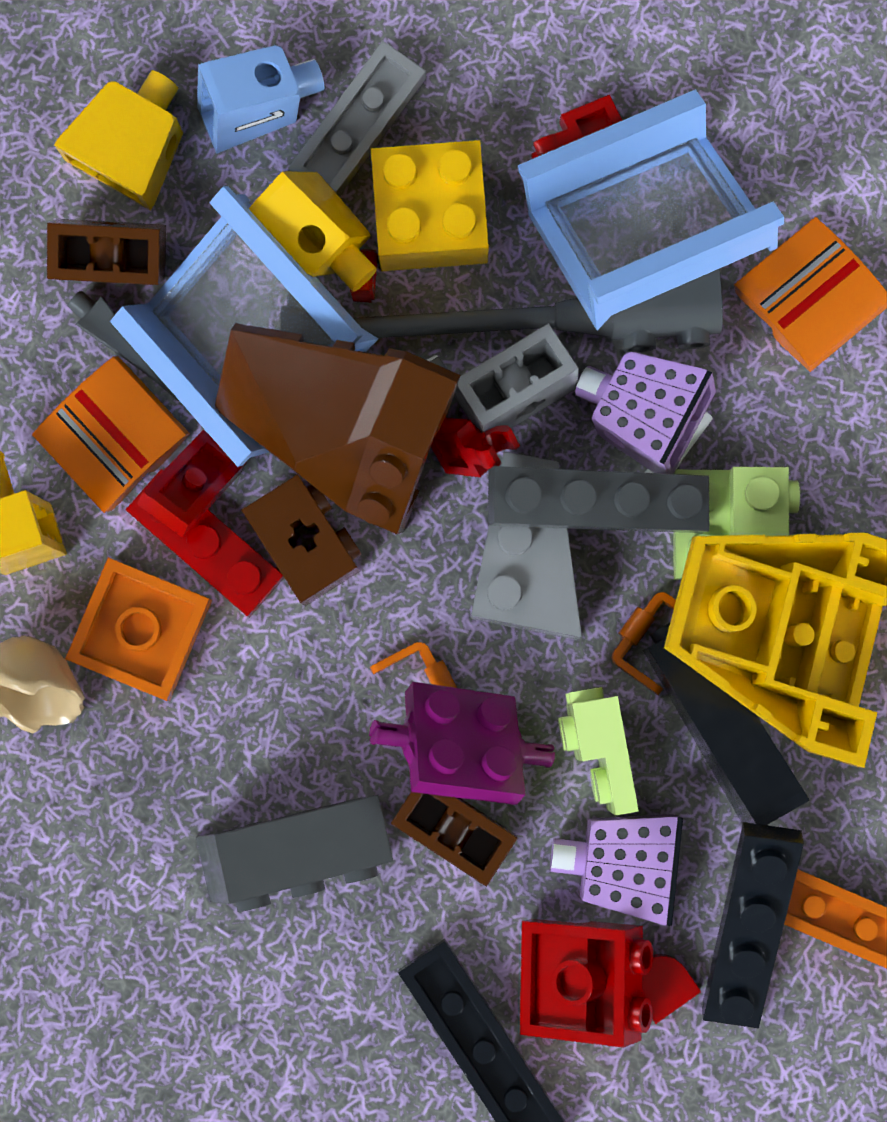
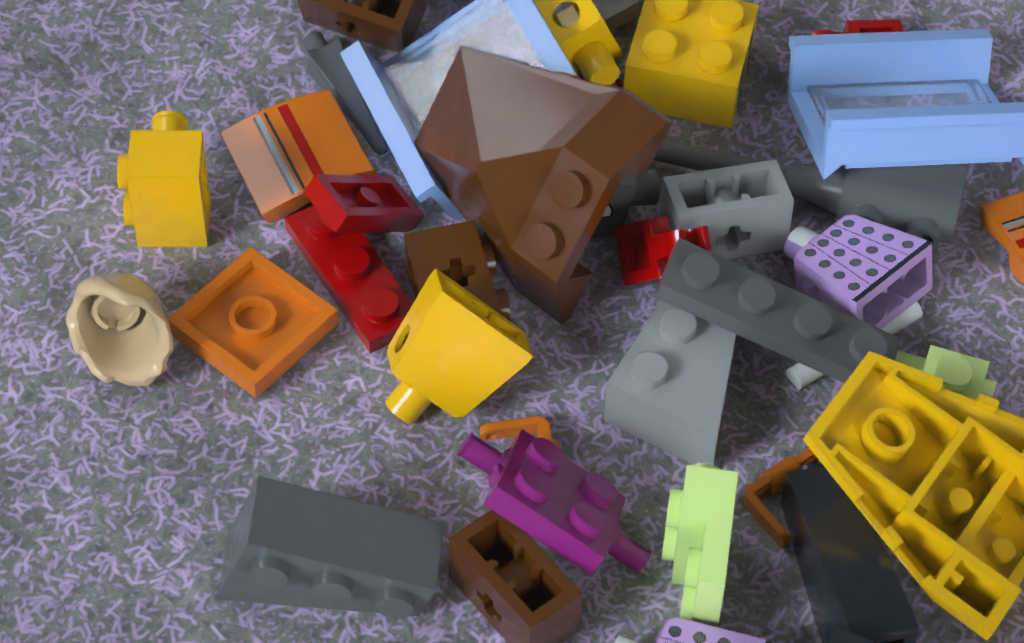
camera: 10 degrees right, 30 degrees down
none -> yellow torso [385,268,534,425]

